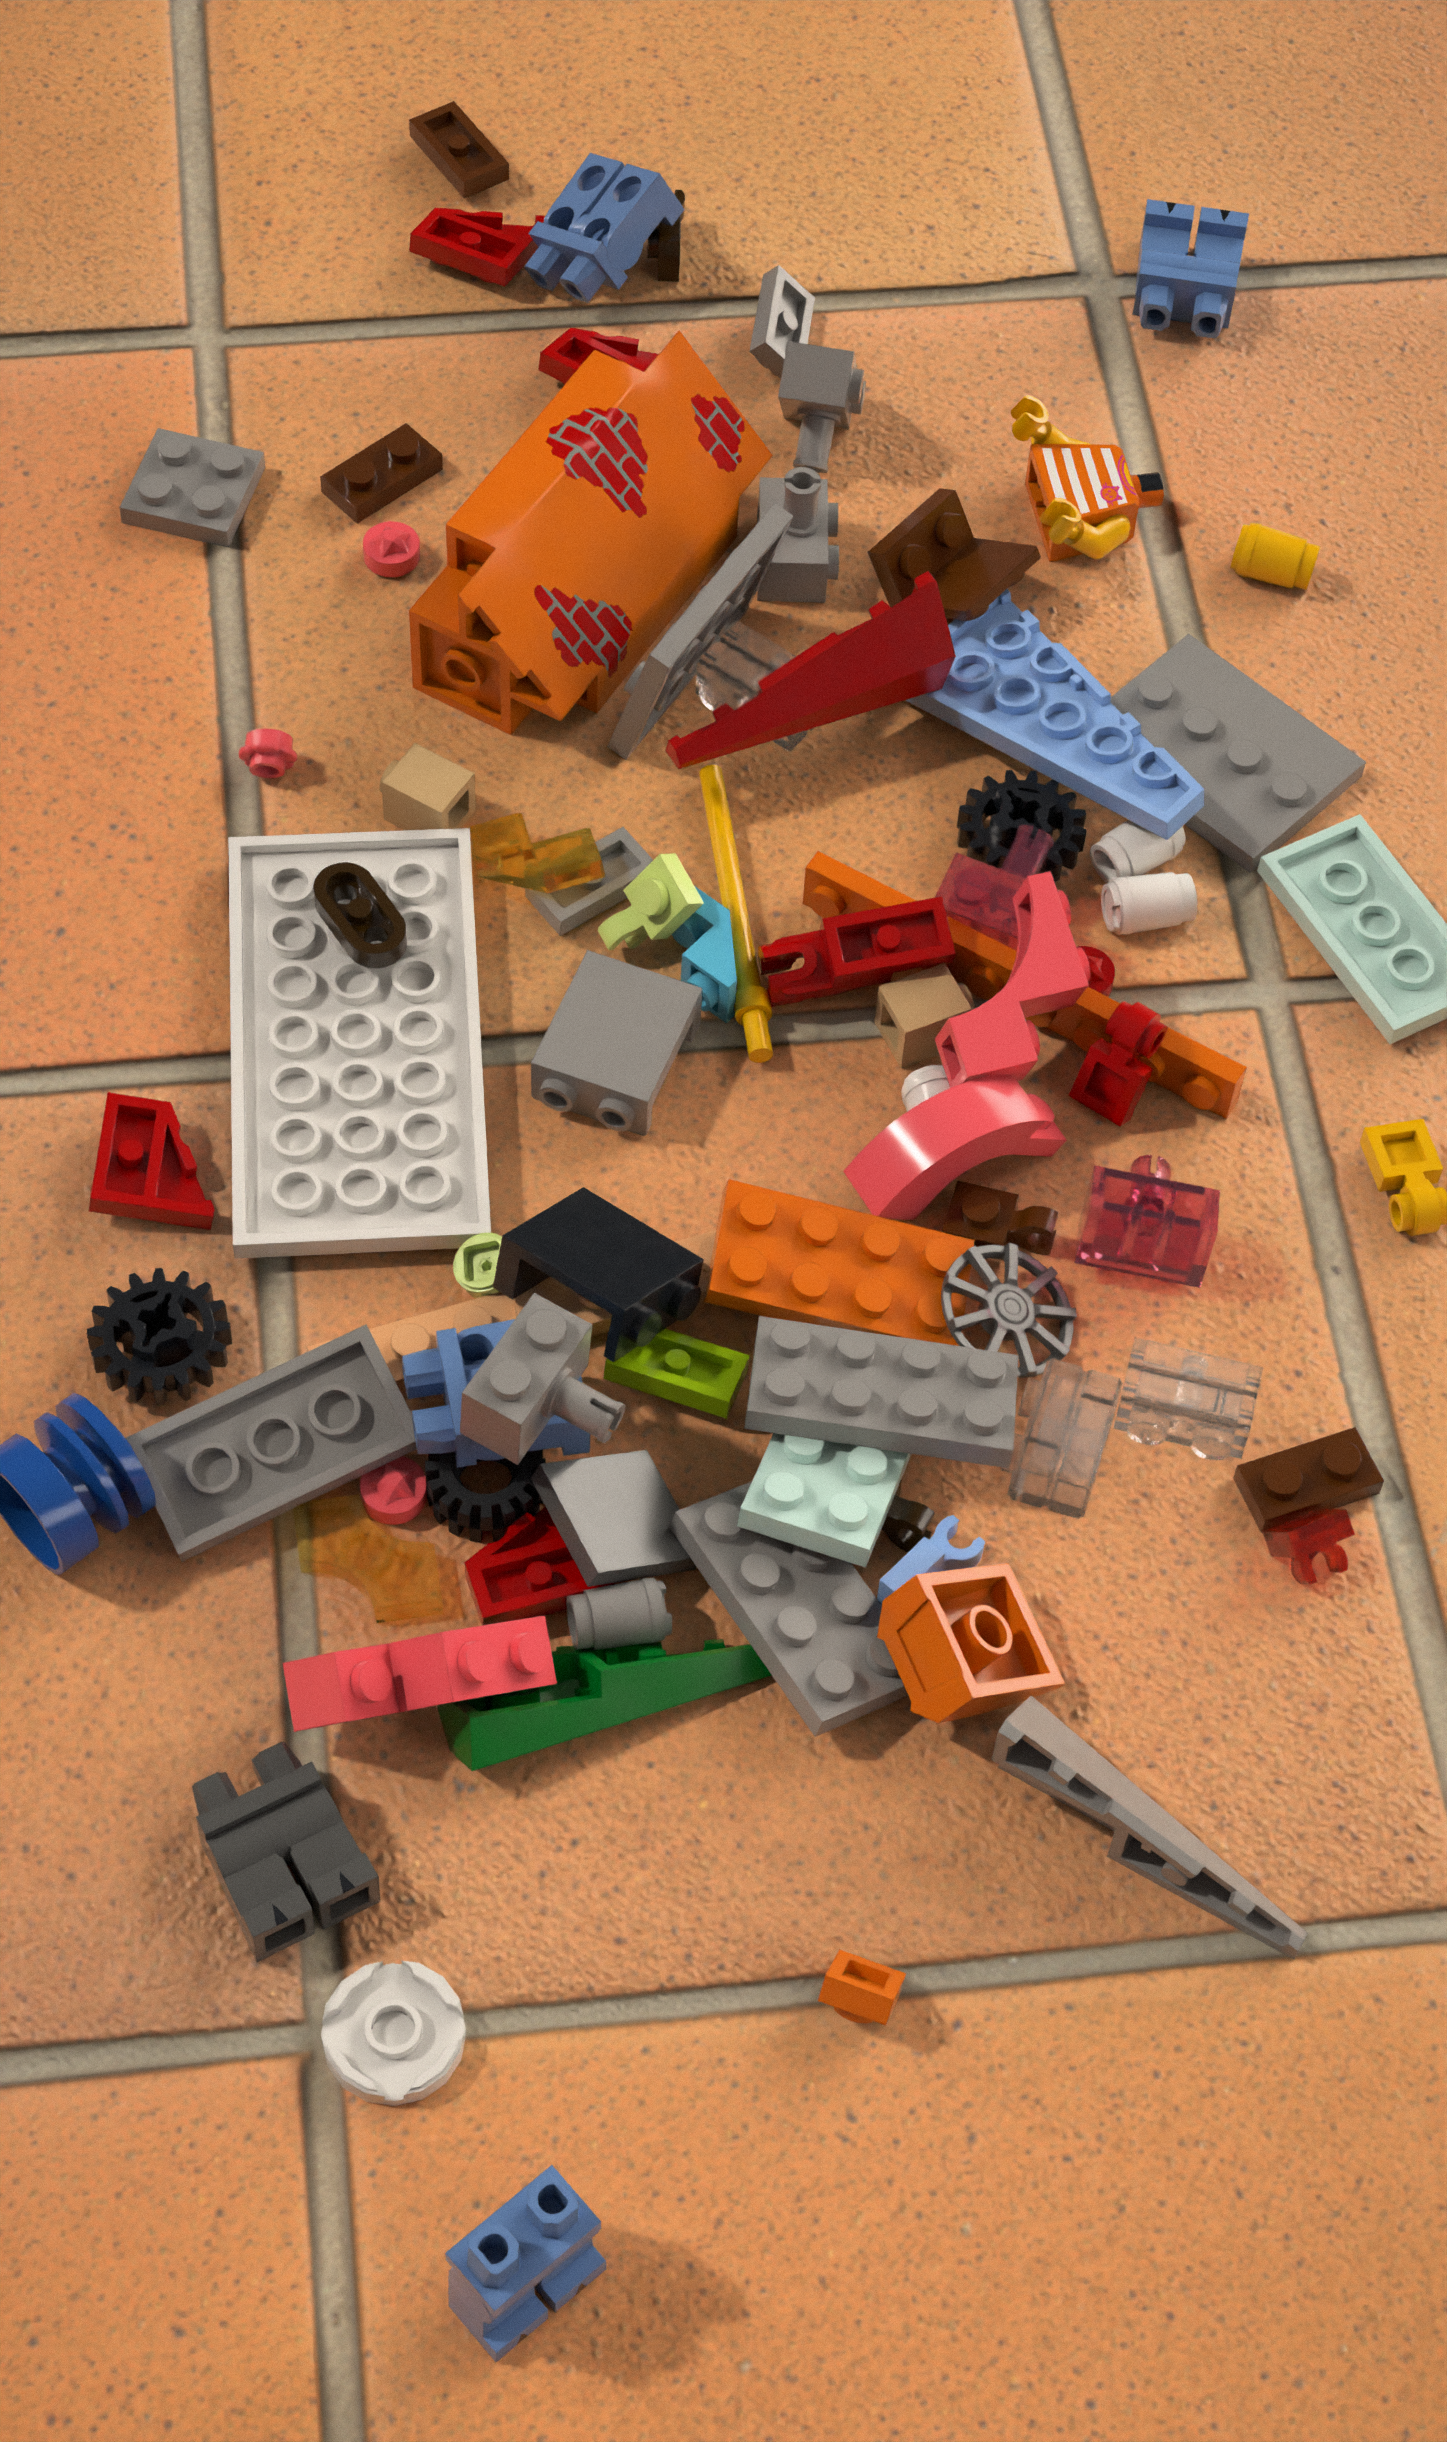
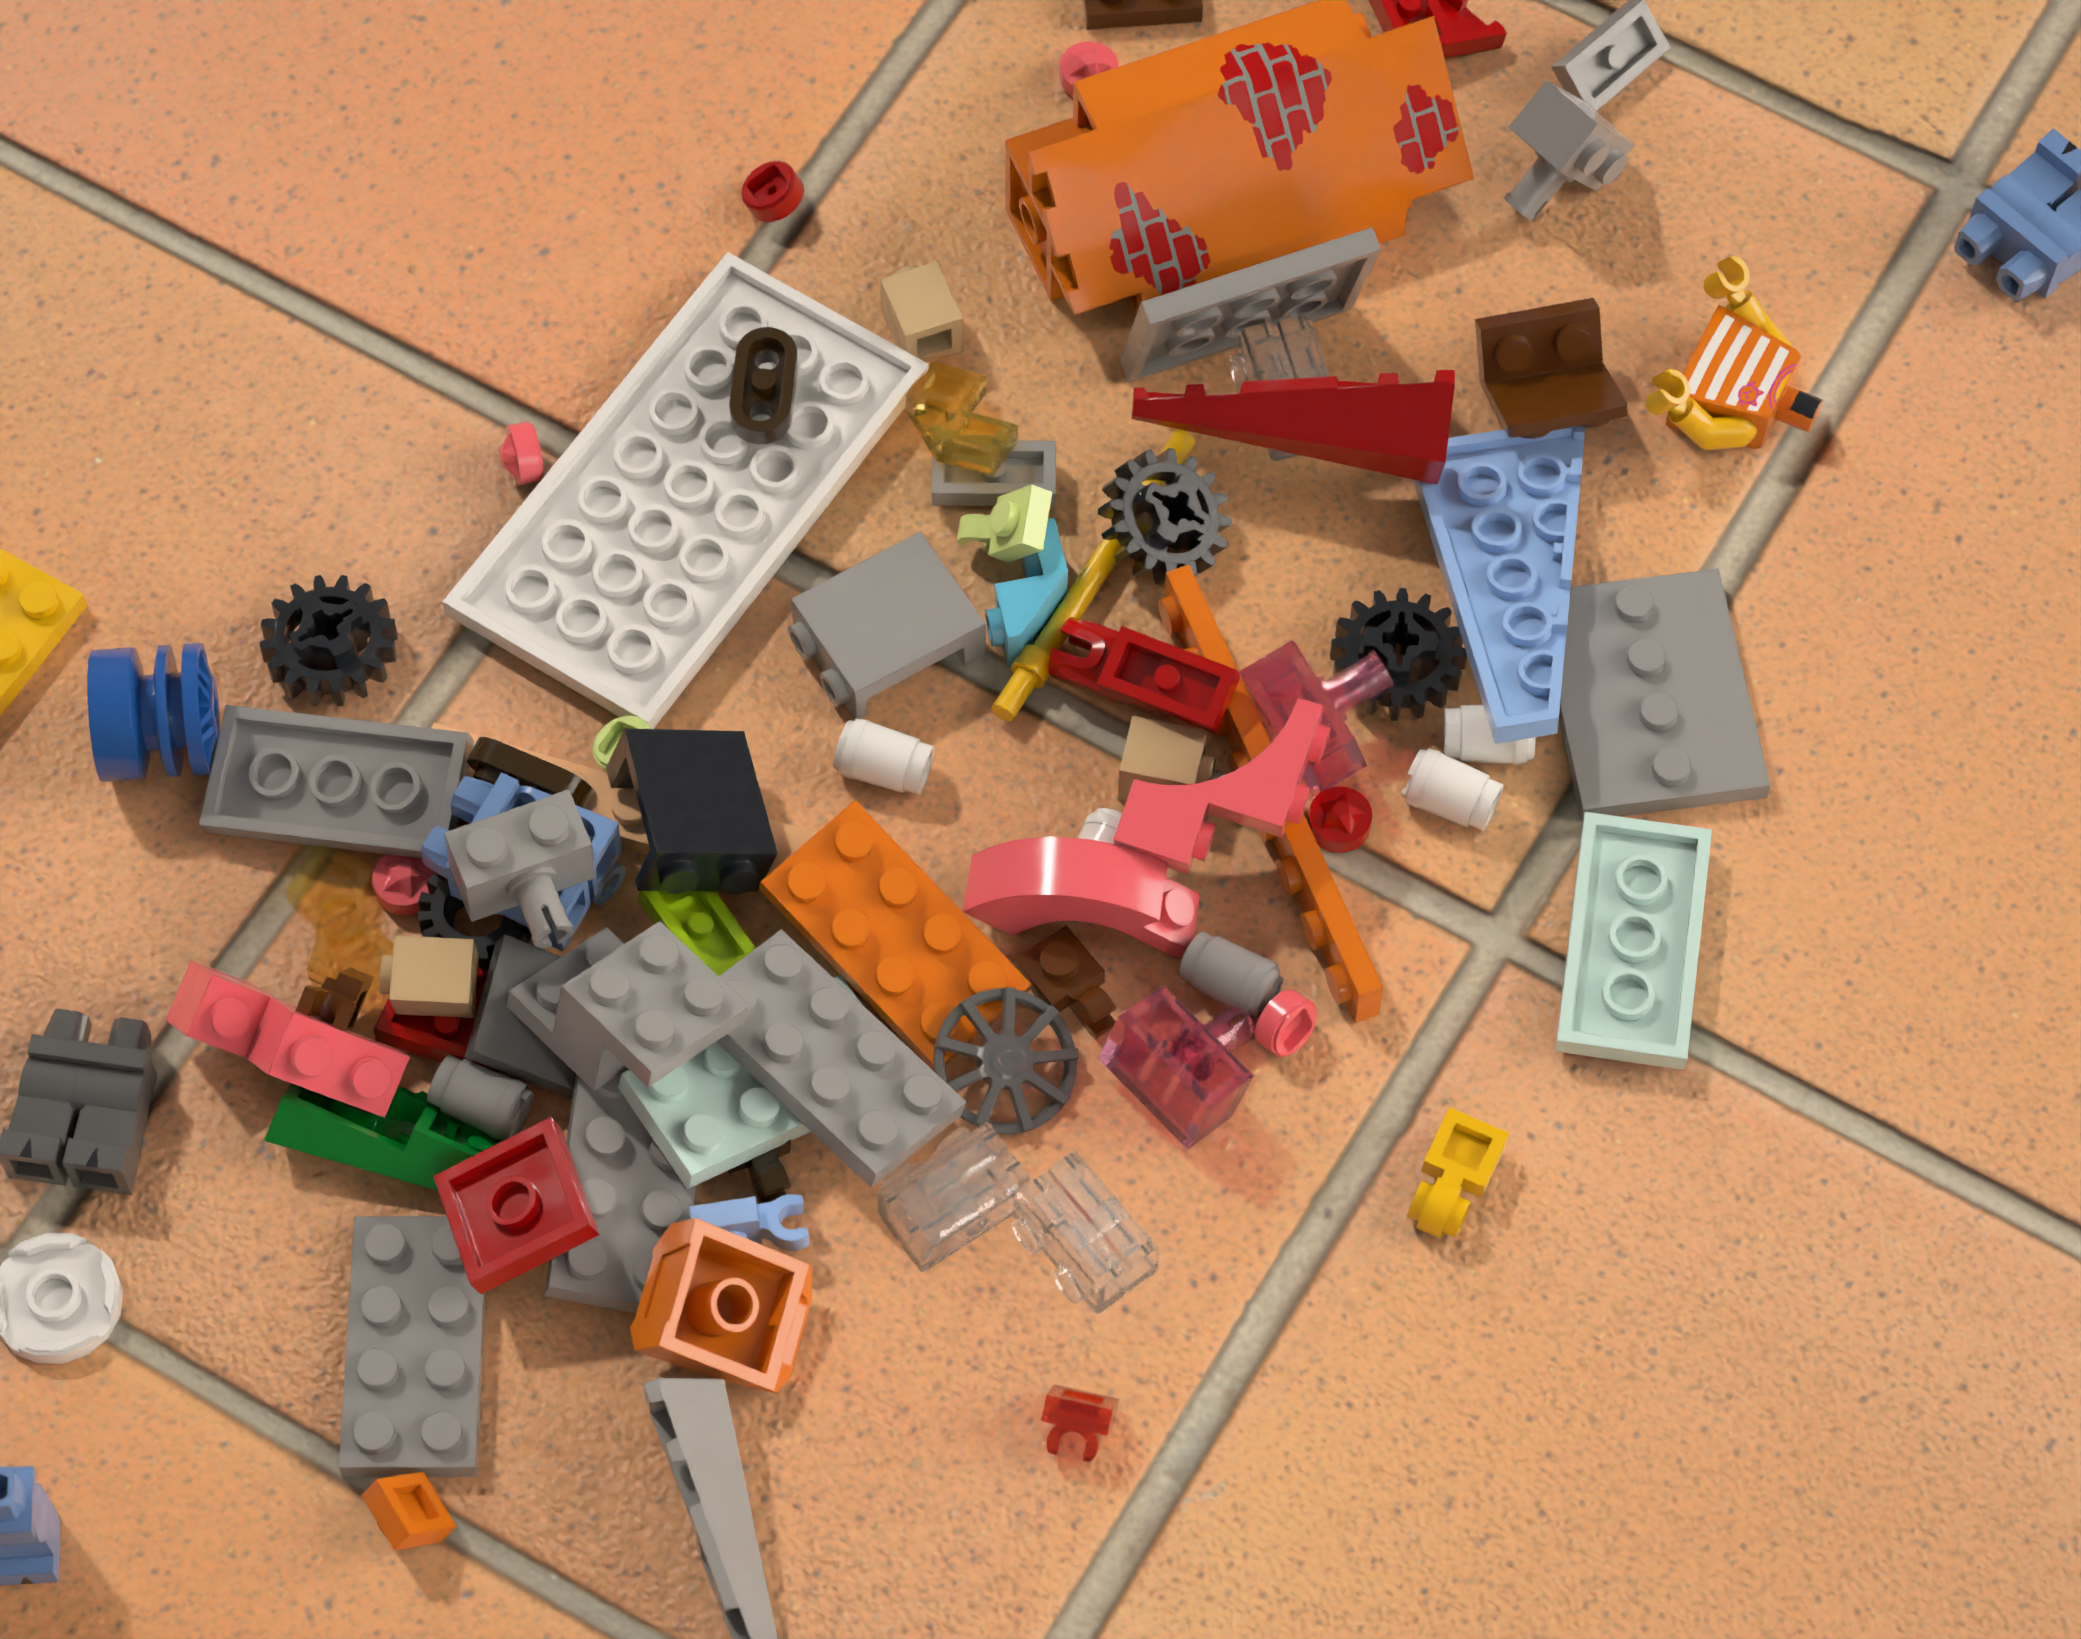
camera: 40 degrees right, 5 degrees up
red wing [88,1092,215,1230] -> none
coral plate [239,728,297,778] -> none
light grey brick [757,467,839,603] -> none
red plate [1068,1001,1168,1127] -> none
yellow piece [1230,522,1321,590] -> none
reddish brown plate [1233,1427,1384,1533] -> none
none -> reddish brown plate [295,967,374,1031]
none -> light grey plate [339,1216,486,1477]
none -> tan brick [379,935,479,1018]
none -> red plate [433,1117,599,1295]
none -> dark brown plate [467,737,593,808]
none -> coral tile [499,421,544,486]
none -> light grey bracket [506,921,750,1091]
none -> red tile [741,161,804,222]
none -> white piece [833,719,935,795]
none -> gear [1098,448,1232,585]
none -> light grey piece [1179,932,1284,1019]
none -> coral tile [1255,989,1317,1057]

